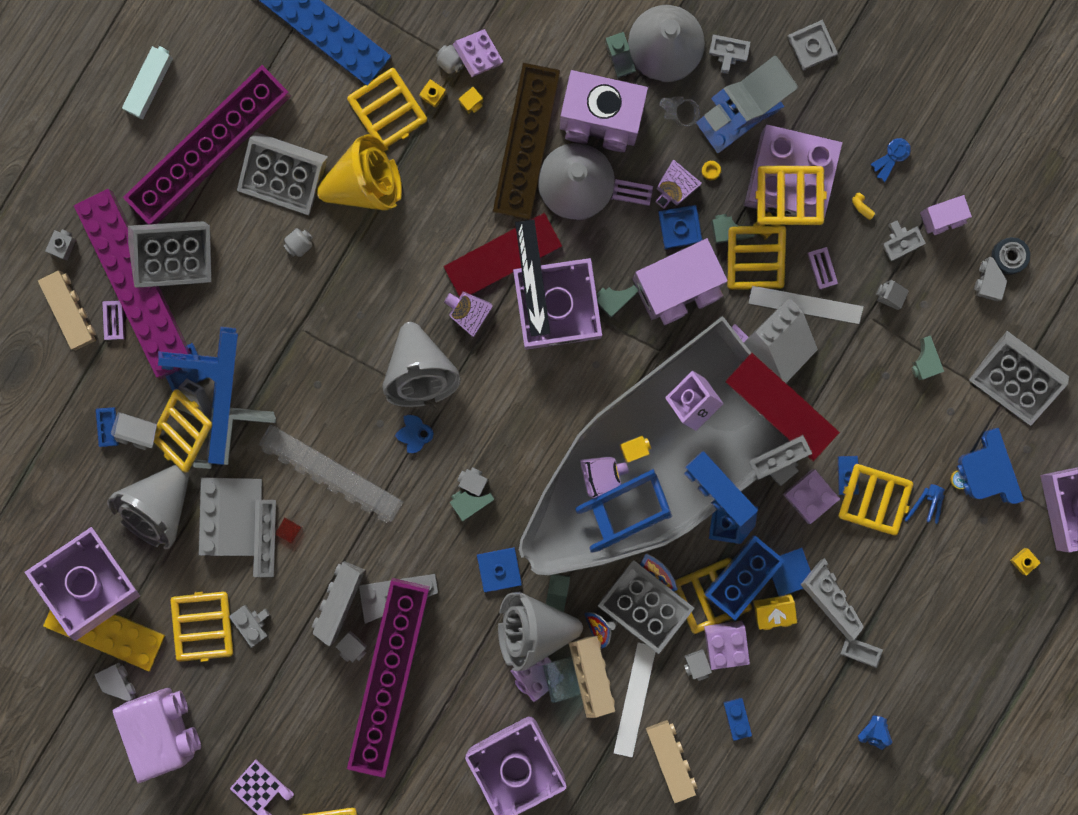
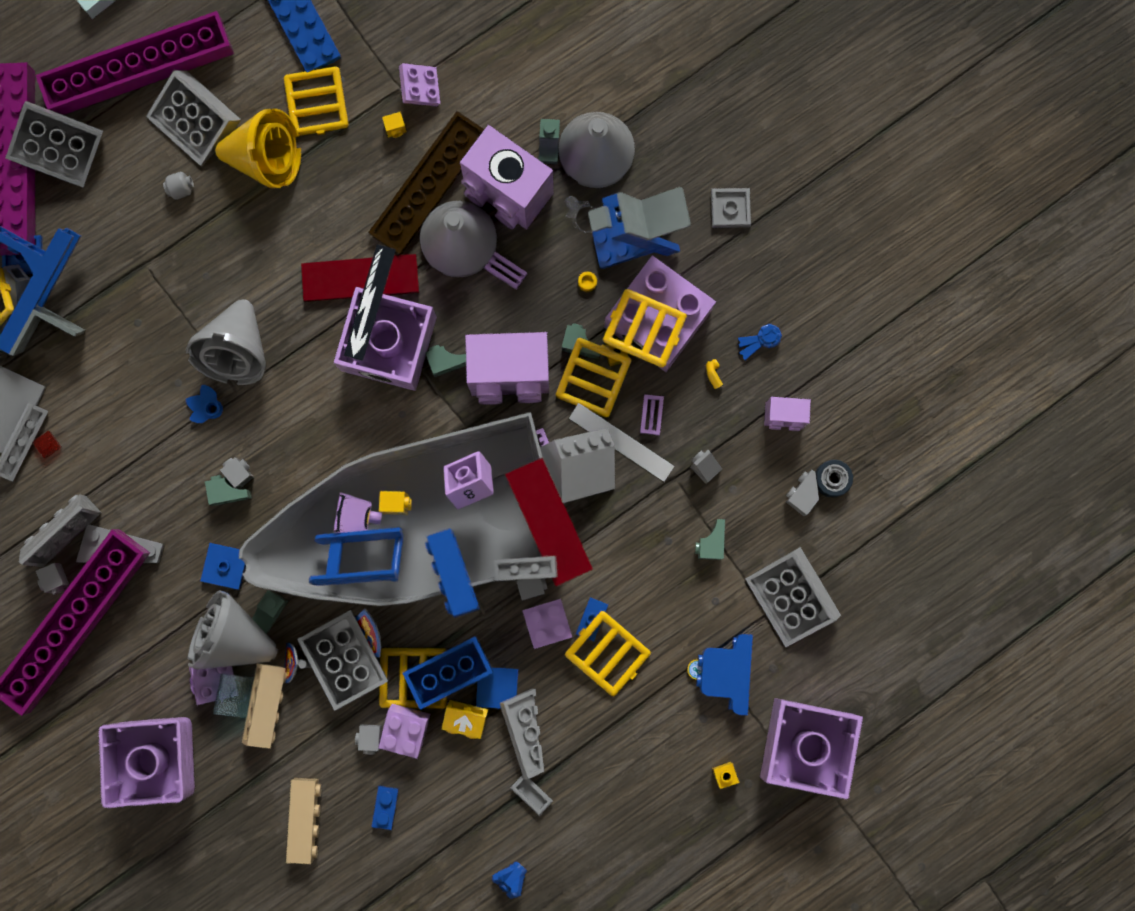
camera: 20 degrees right, 5 degrees down
clear brick [259,424,404,523] -> none
yellow plate [419,79,447,108] -> none
light grey head [436,45,464,74] -> none
lavender torso [444,292,493,337] -> none
white sticker [614,643,656,757] -> none
lavender torso [656,160,701,208] -> none
blue tile [658,205,702,249] -> none
light grey hinge [709,34,750,74] -> none
blue slope [709,507,758,544] -> none
light grey hinge [882,221,926,261] -> none
blue plant [905,484,945,524] -> none

